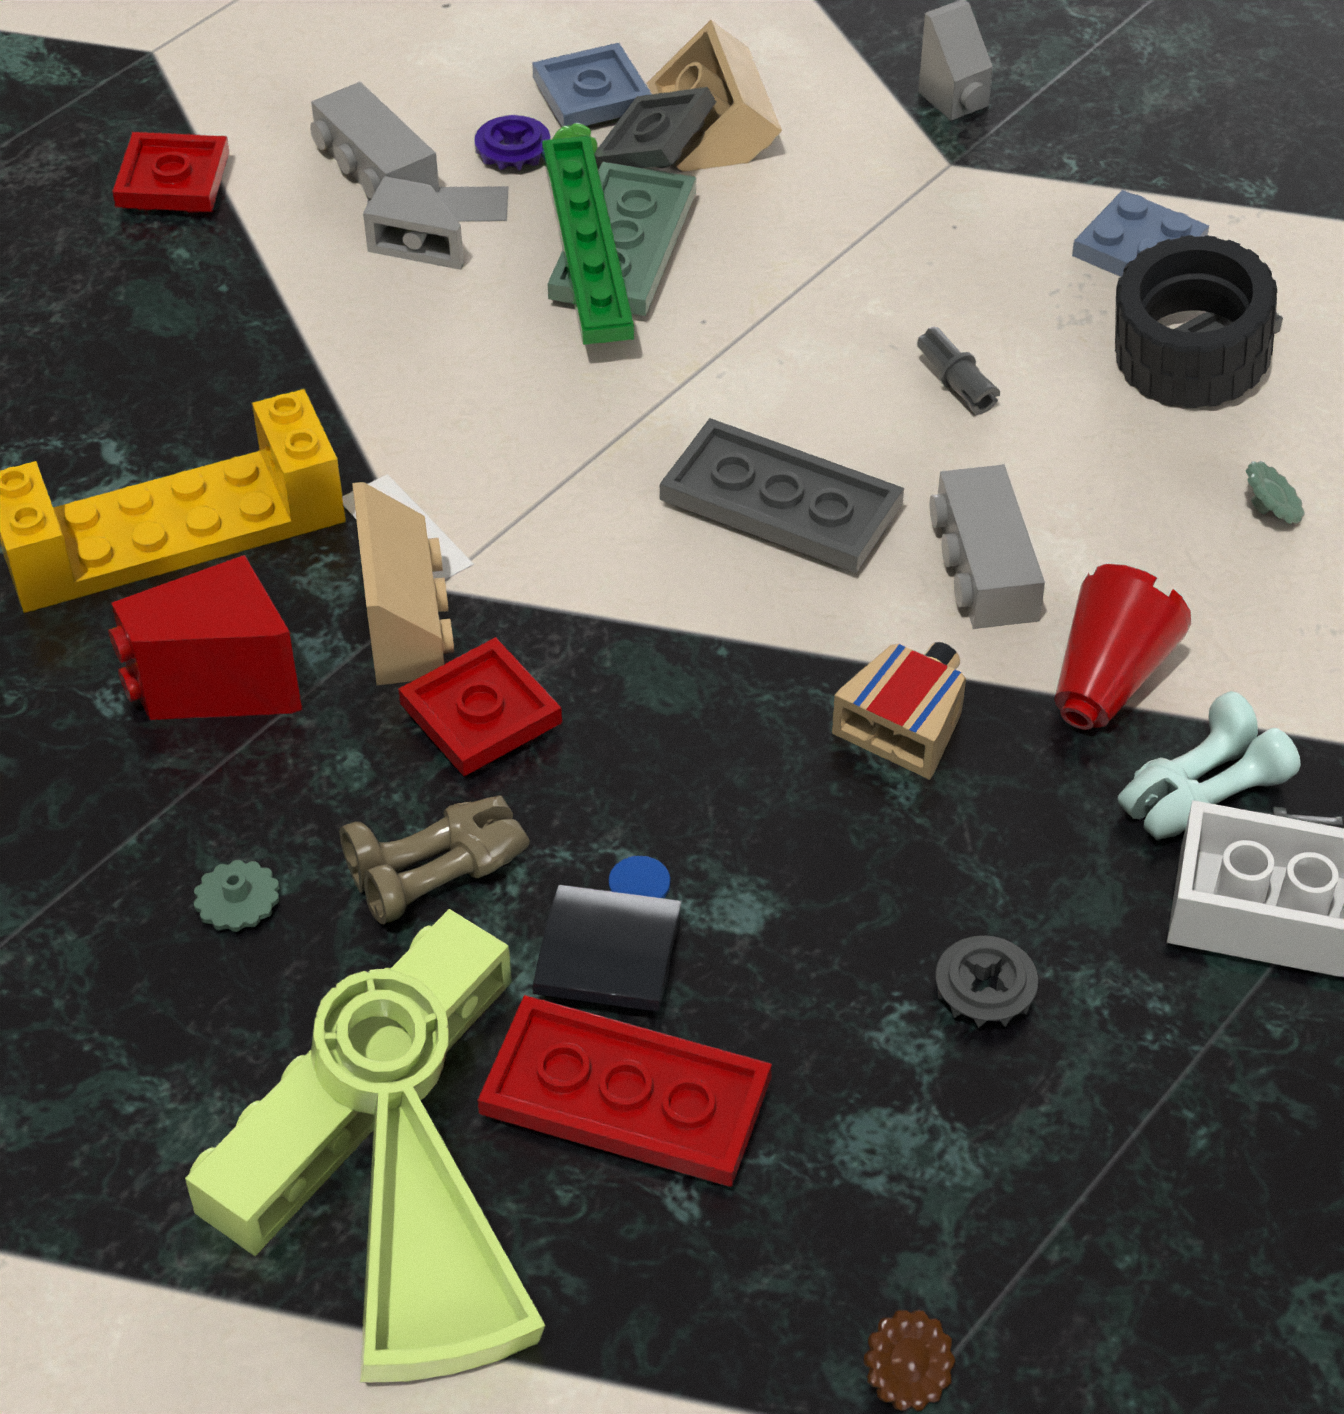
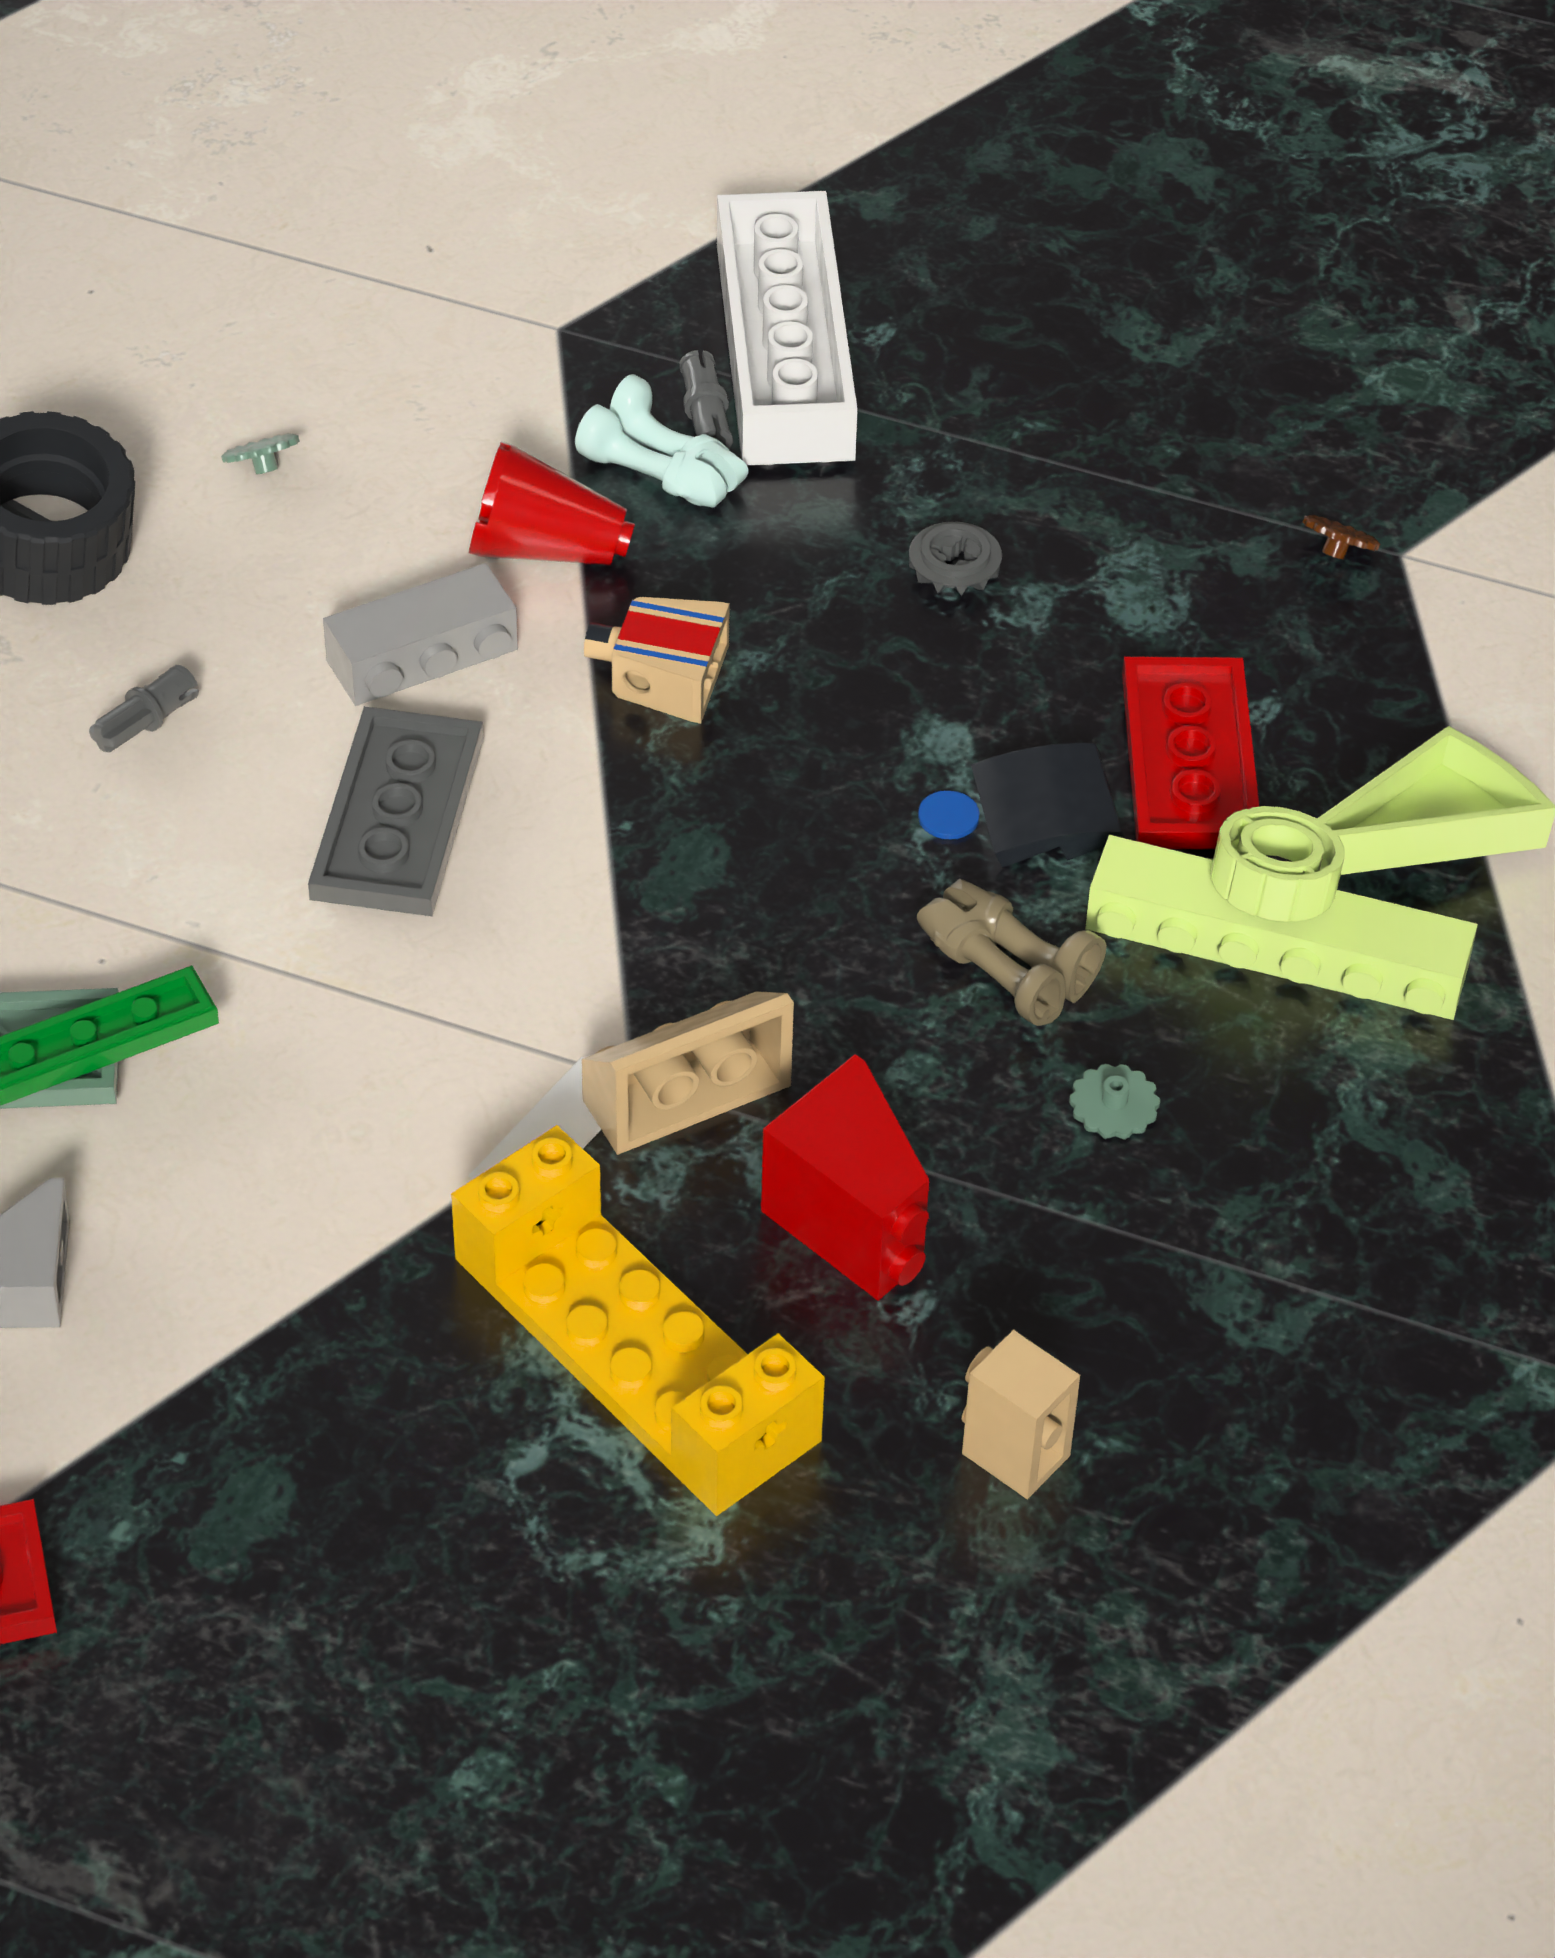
camera: 110 degrees left, 0 degrees up
red plate [398,637,562,776] -> none

